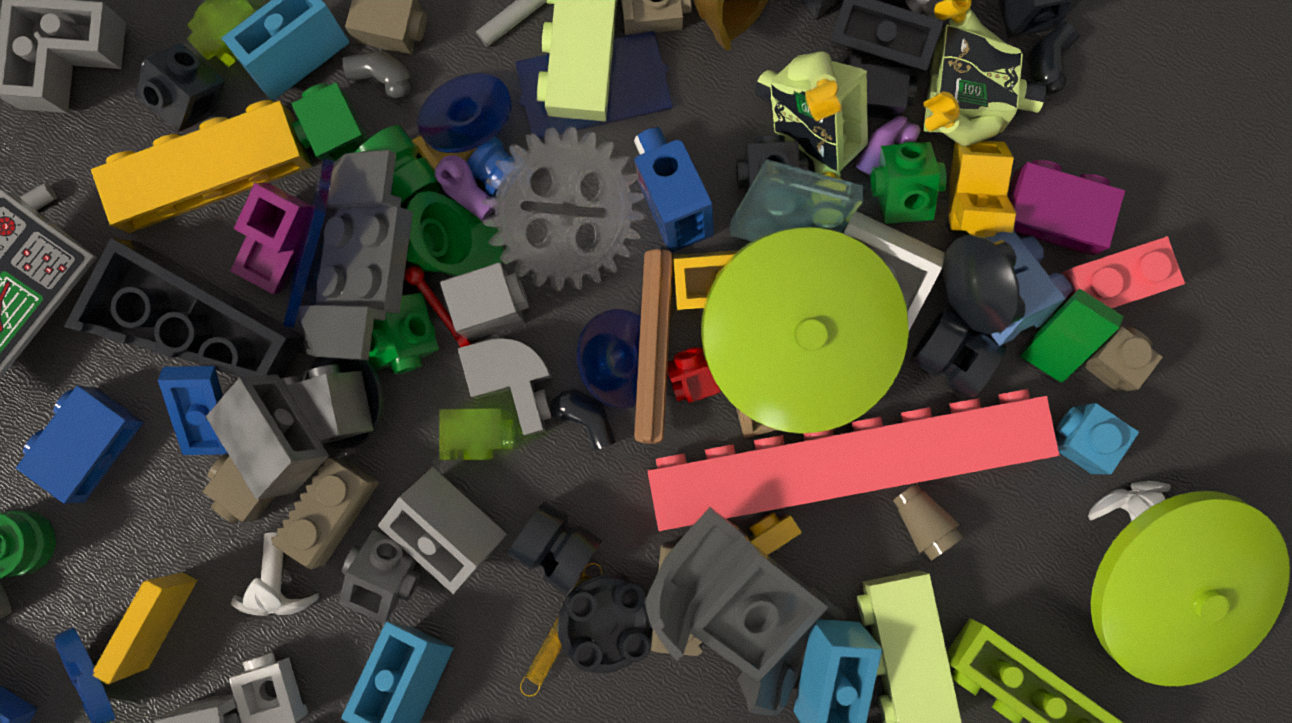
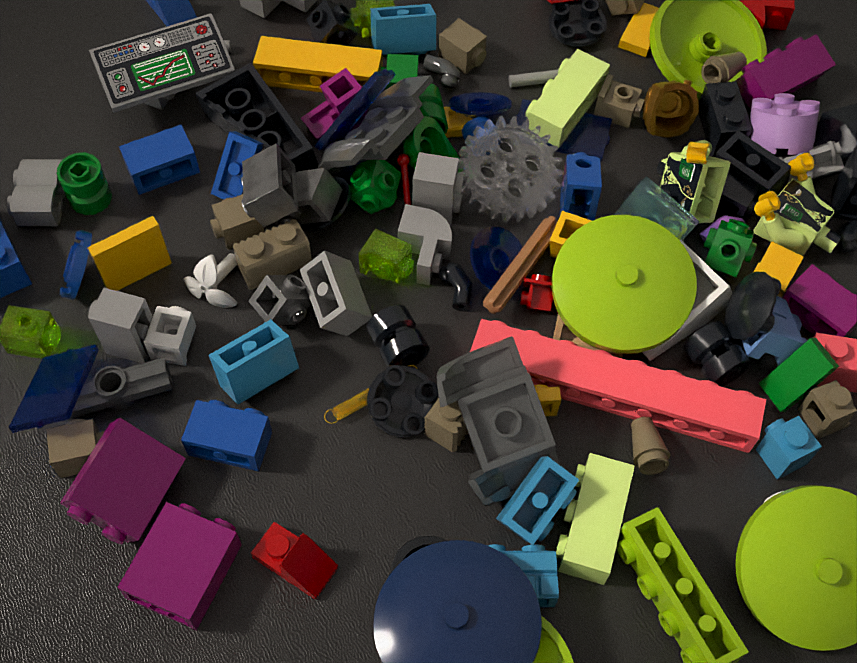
camera: 25 degrees right, 25 degrees down
medium lavender arm [435,155,498,222] -> none

